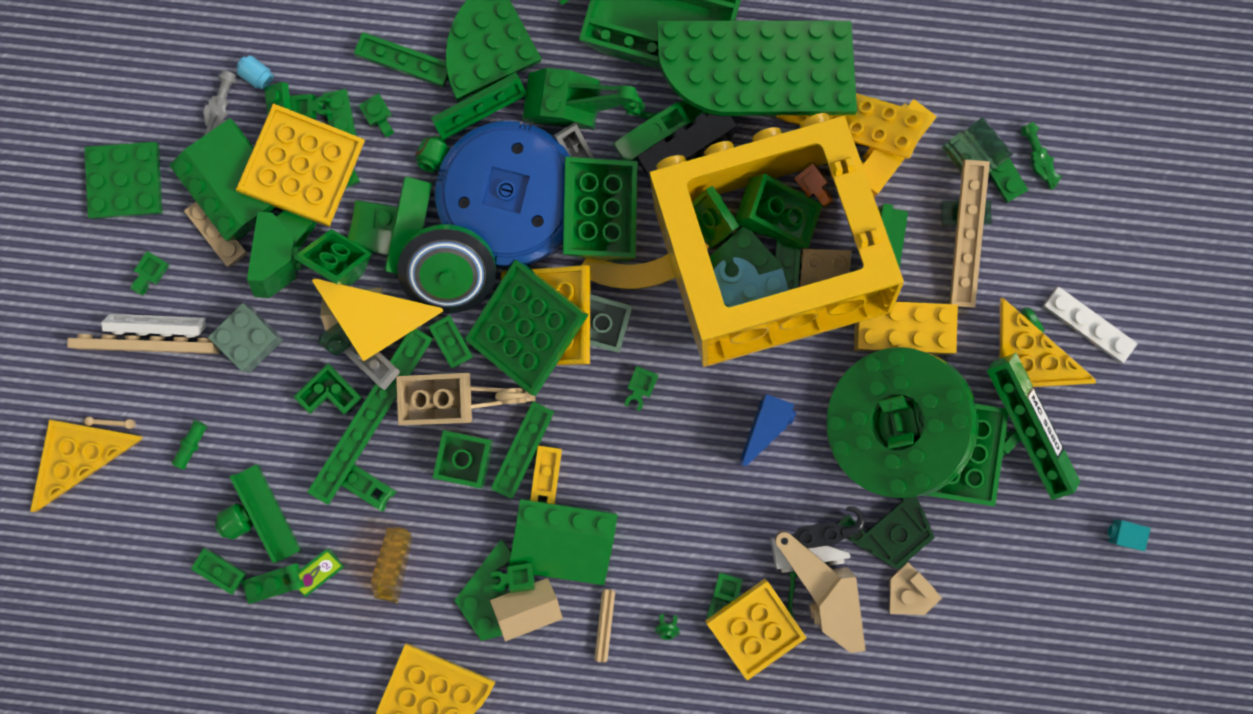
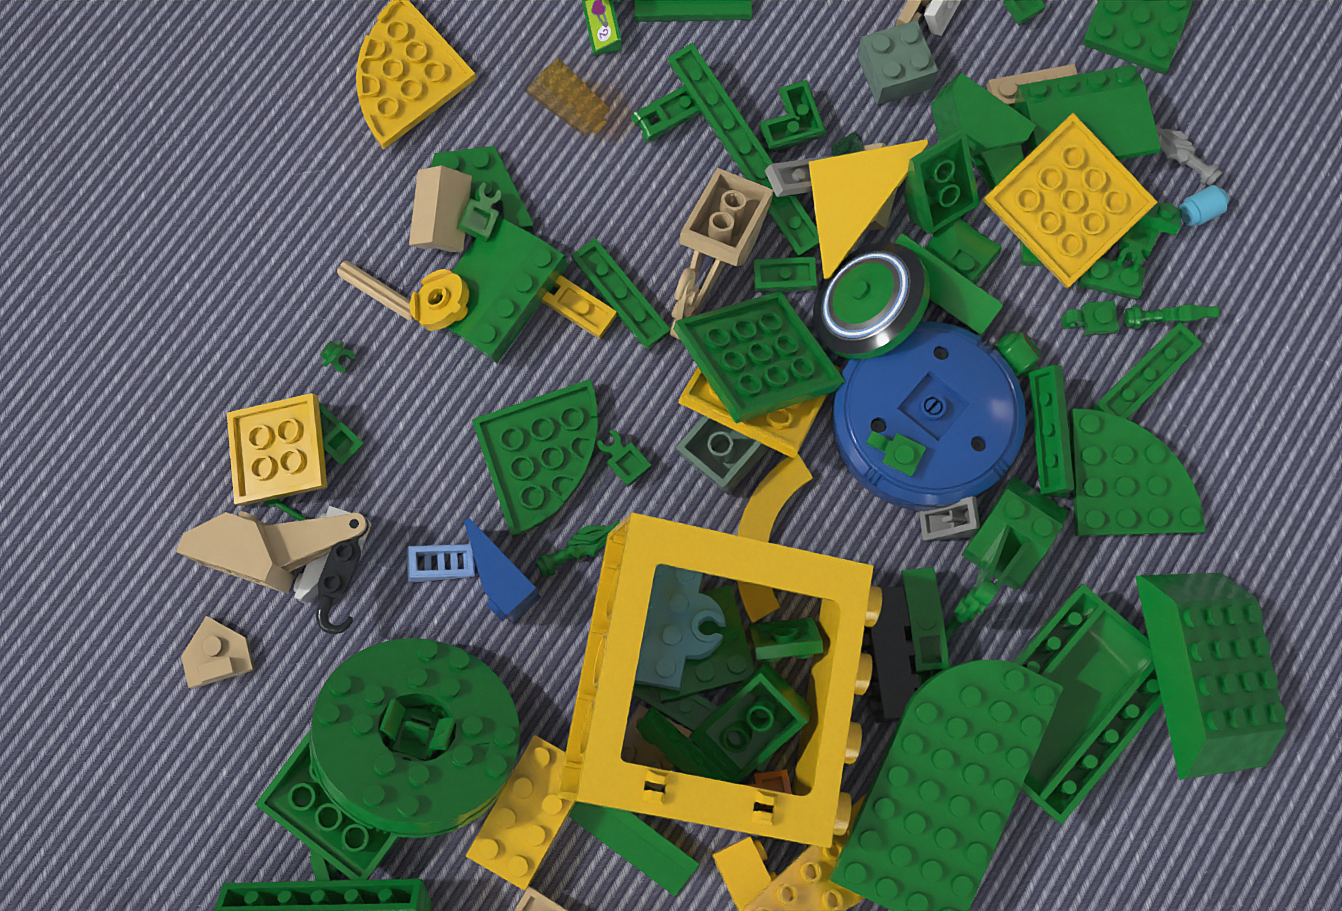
camera: 110 degrees right, 10 degrees down
green brick [433,430,494,489] -> none
green slope [563,157,637,262] -> none
dark green wing [836,497,935,570] -> none
none -> light blue slope [407,544,475,582]
none -> yellow plate [410,269,469,332]
none -> green plate [471,379,598,539]
none -> green piece [535,521,620,577]
none -> green plate [636,706,736,784]
none -> green plate [865,431,926,477]
none -> green piece [1125,305,1220,329]

